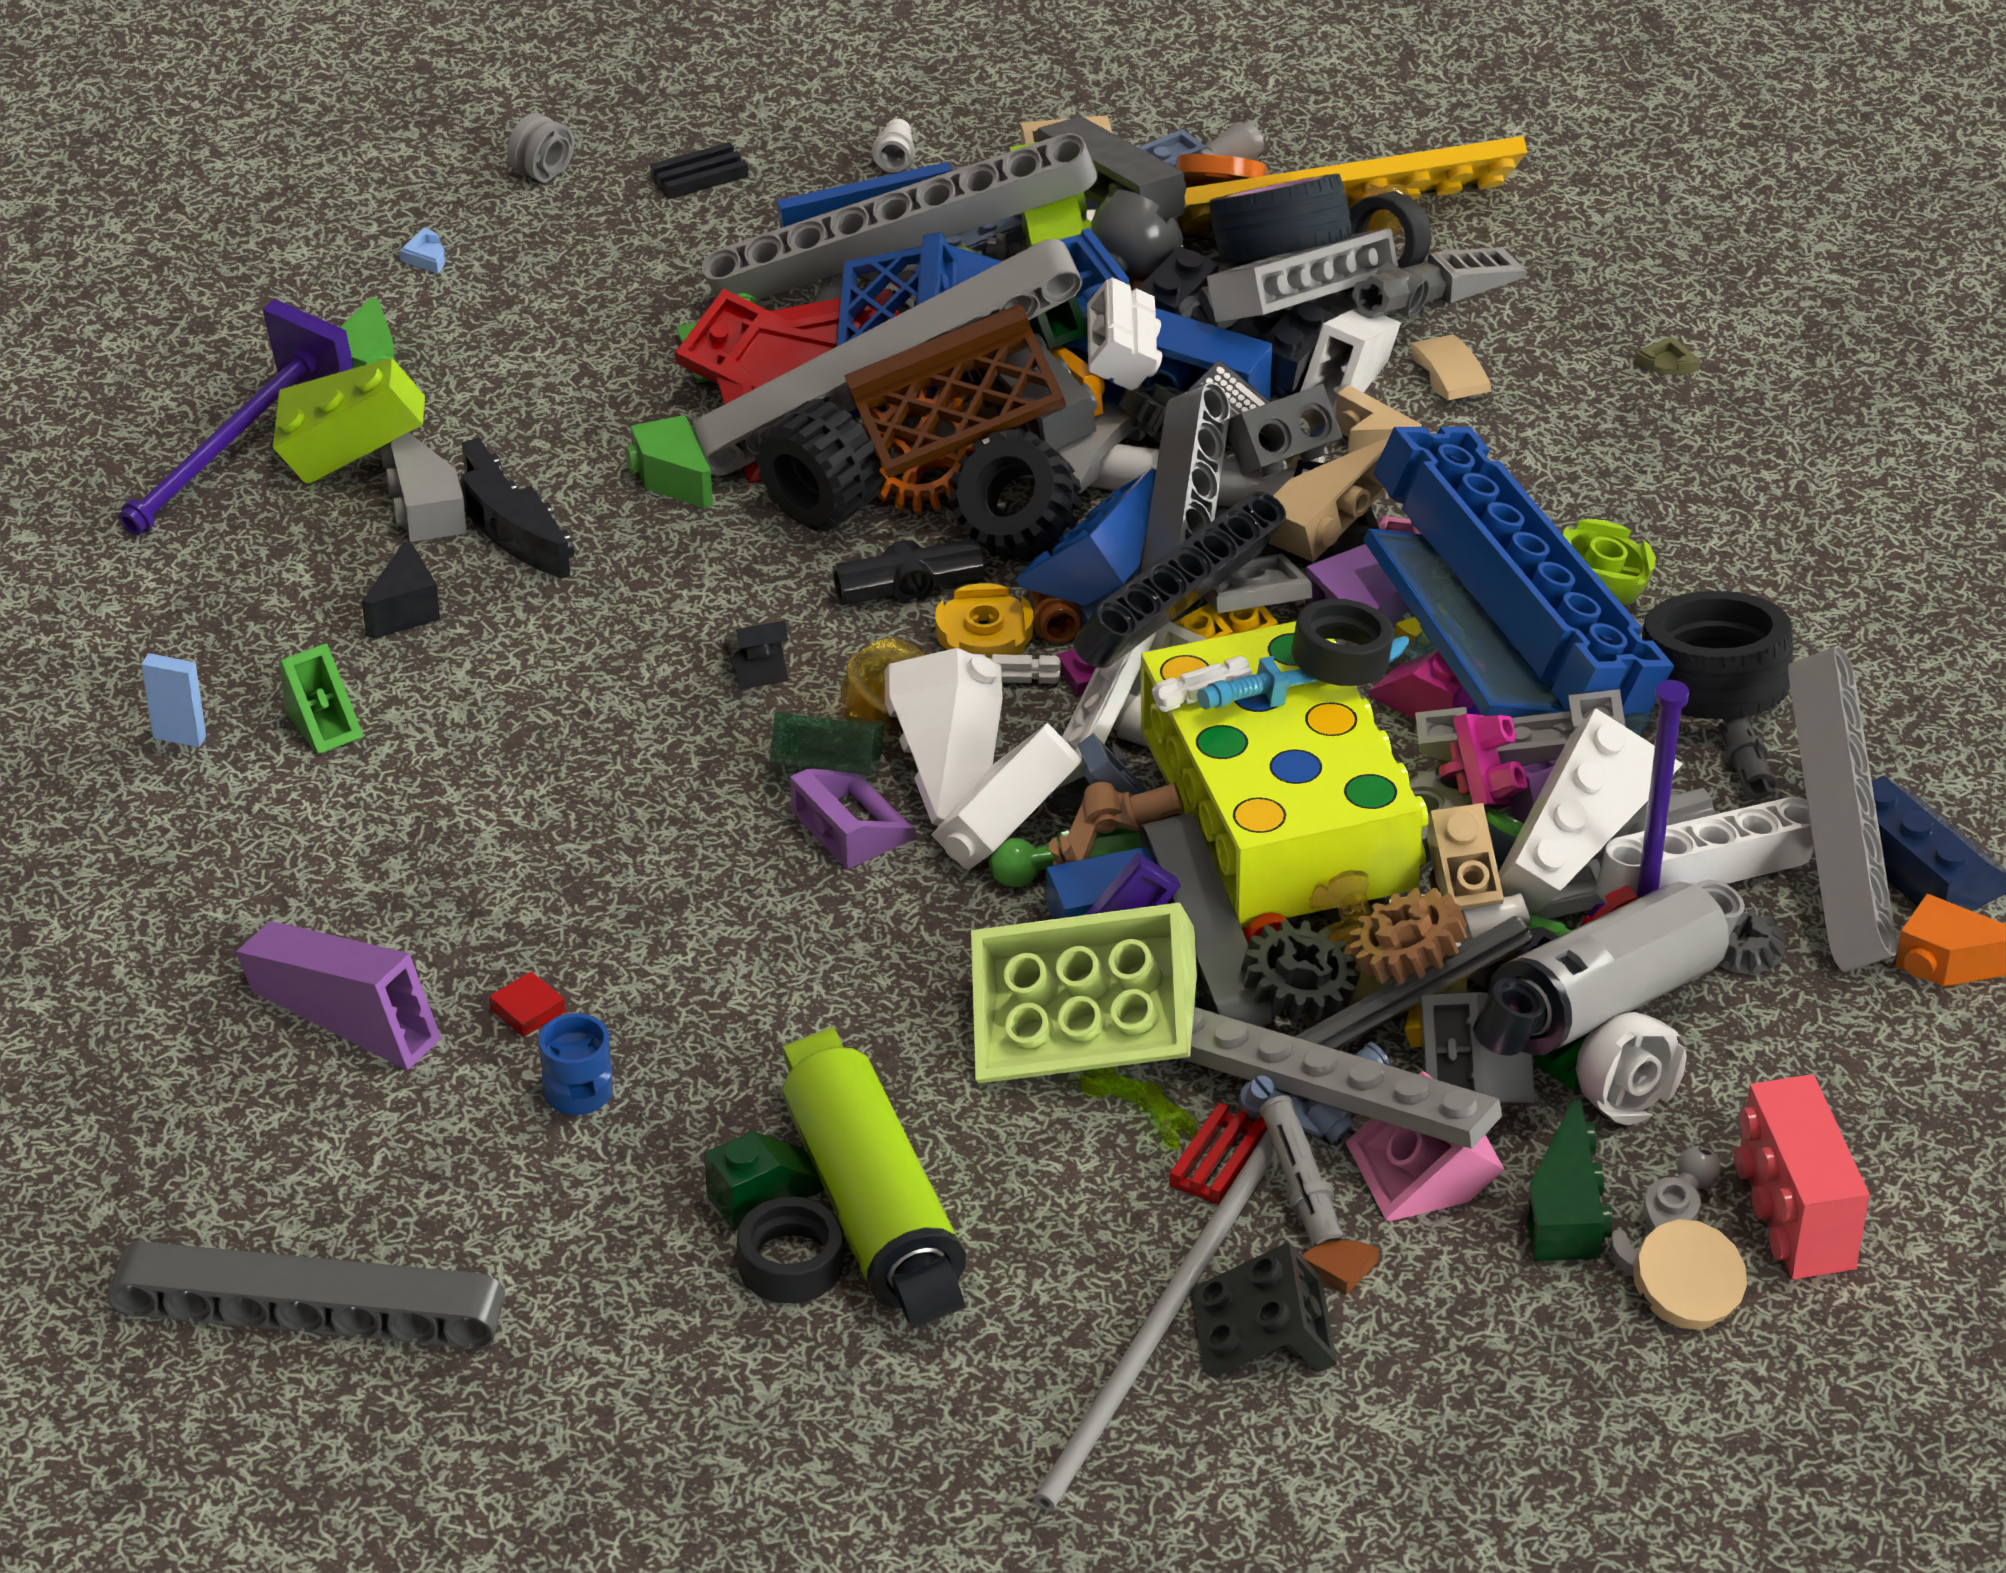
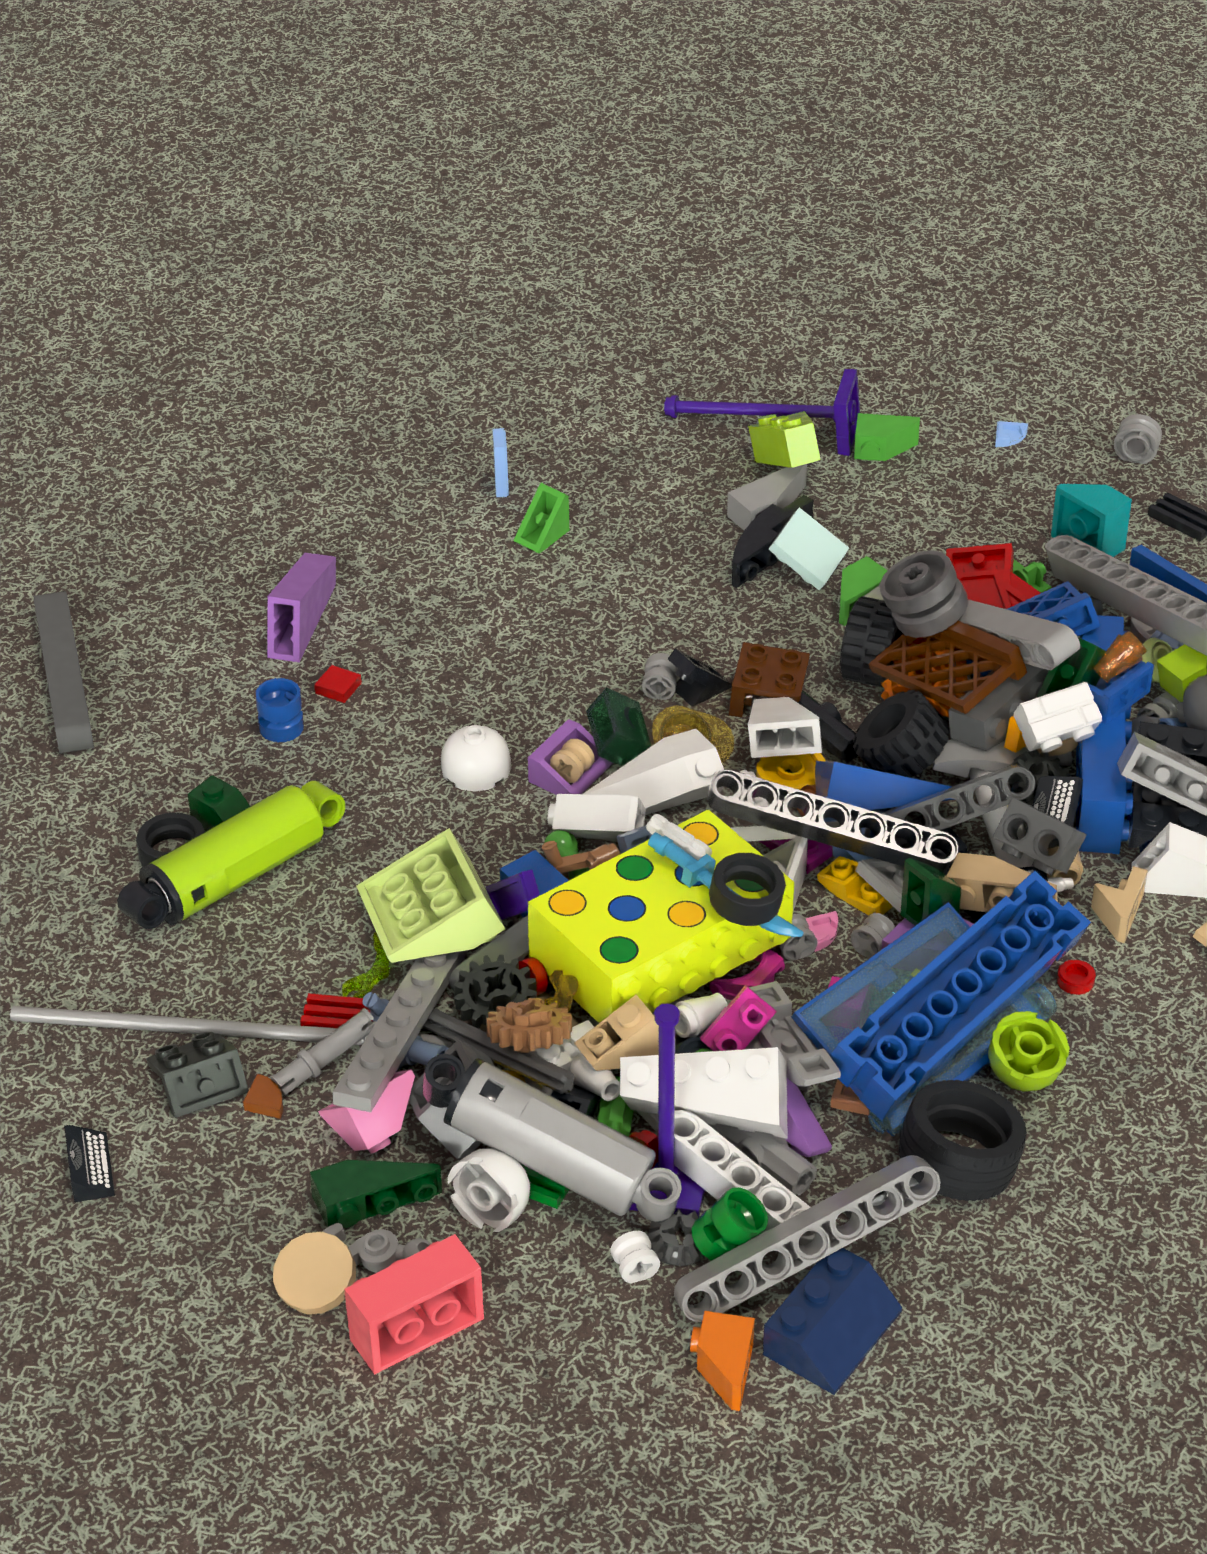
camera: 70 degrees right, 0 degrees up
black slope [362,542,440,638] -> none
none -> slope [64,1125,115,1203]
none -> white cylinder [441,725,511,791]
none -> tan wheel [550,739,594,783]
none -> white wheel [610,1231,660,1283]
none -> light grey wheel [642,653,678,700]
none -> white cone [675,993,728,1038]
none -> green wheel [691,1187,768,1261]
none -> reddish brown bracket [729,642,810,717]
none -> white slope [748,697,822,758]
none -> light aqua tile [769,507,849,590]
none -> flat silver wheel [879,550,968,638]
none -> dark green slope [900,858,961,926]
none -> teal slope [1051,484,1132,557]
none -> clear orange cone [1093,631,1147,683]

